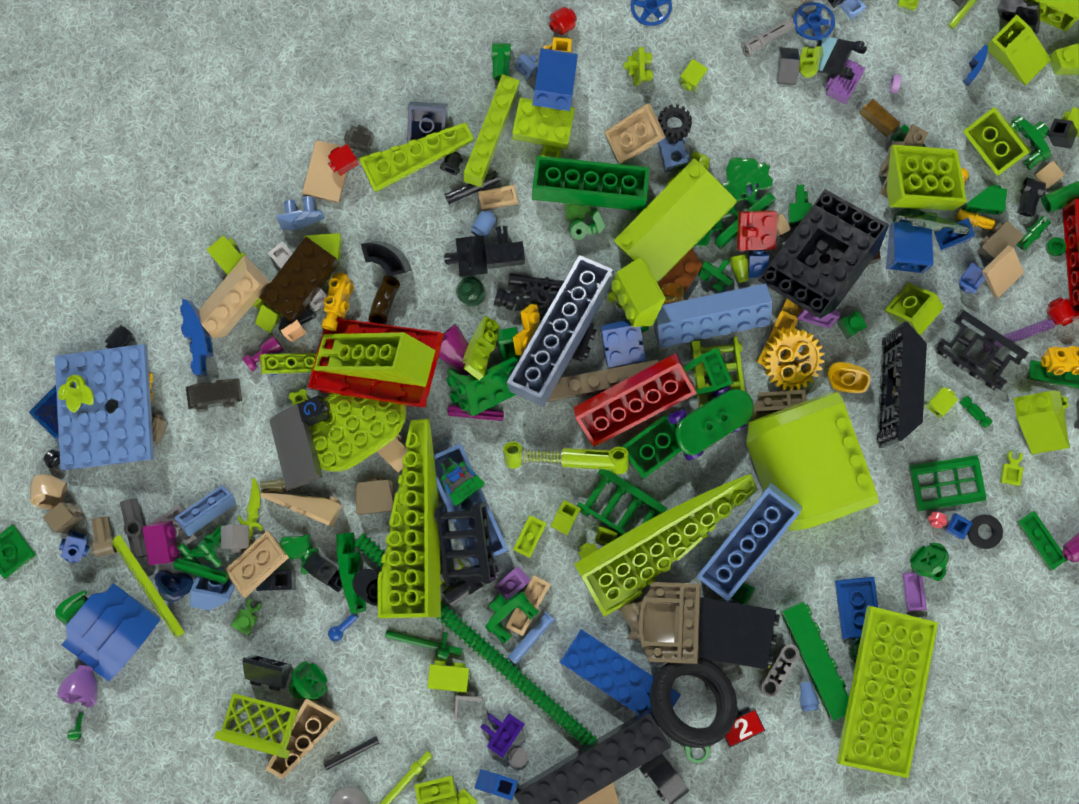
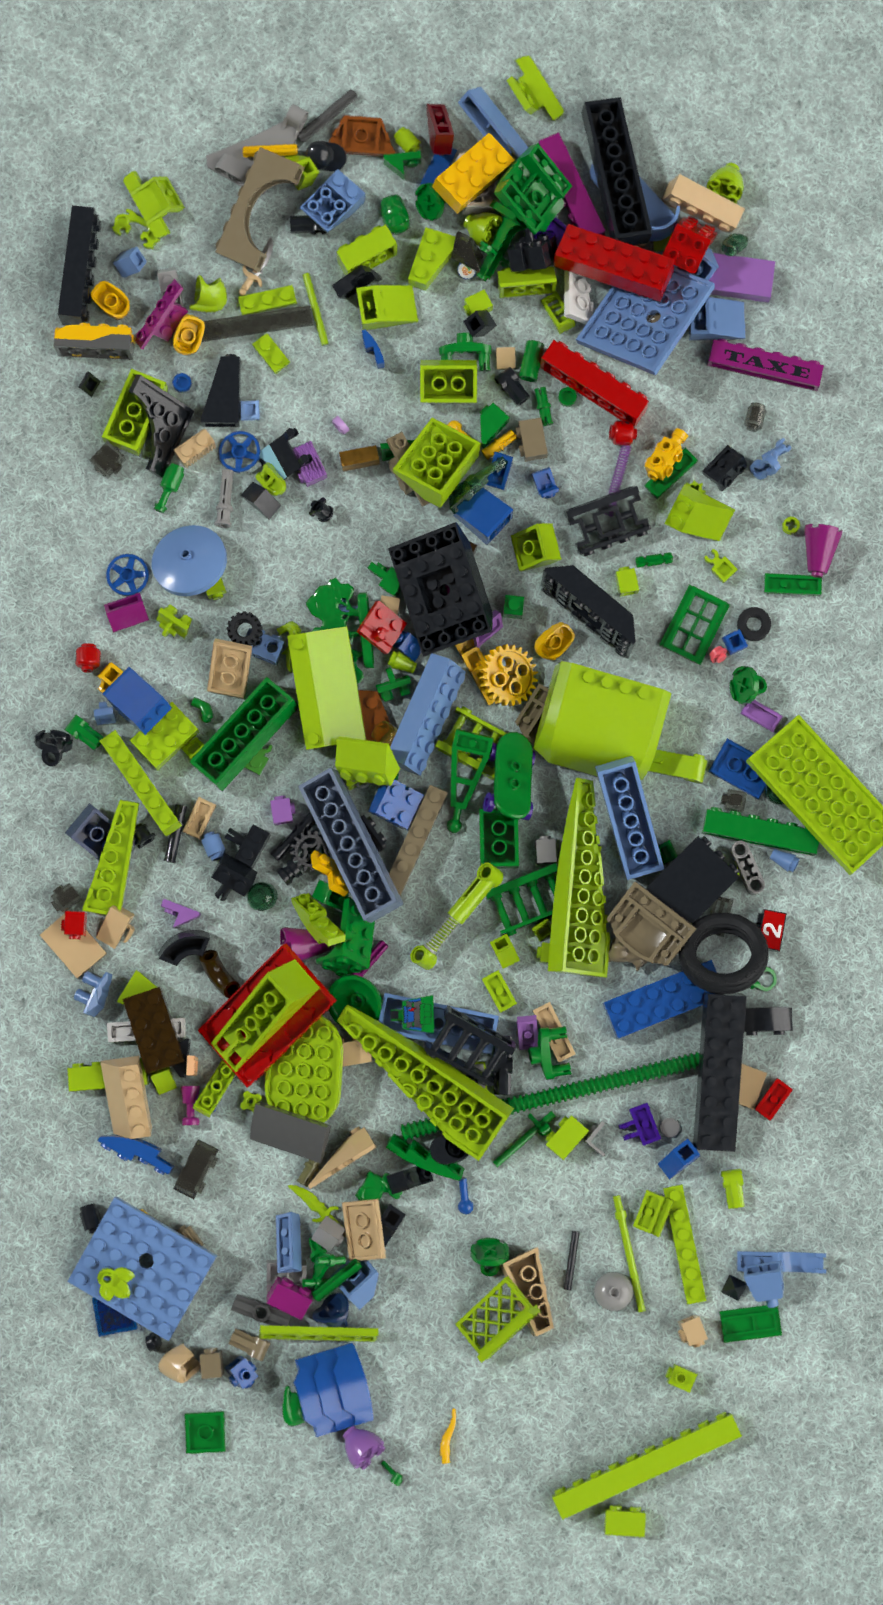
camera: 55 degrees left, 0 degrees up
bright green plate [231,598,262,635] -> none
black slope [242,655,292,691] -> none
black brick [297,396,330,426] -> none
yellow brick [321,272,354,331] -> none
dark tan torso [355,477,395,515] -> none
medium blue pin [507,611,556,665] -> none
green leg [568,207,606,240] -> none
red brick [573,353,697,447] -> none
tan tile [982,245,1024,298] -> none
none -> black tile [34,730,73,767]
none -> tan piece [96,905,135,949]
none -> magenta brick [104,593,149,632]
none -> medium blue dish [152,525,227,596]
none -> medium lavender slope [161,899,201,929]
none -> green arm [191,697,214,723]
none -> medium lavender brick [270,796,296,825]
none -> black brick [309,497,334,522]
none -> green dish [328,975,382,1026]
none -> yellow animal [440,1408,456,1464]
none -> light grey brick [535,836,557,865]
none -> lime door [649,749,708,784]
none -> clear smoke brick [721,789,747,814]

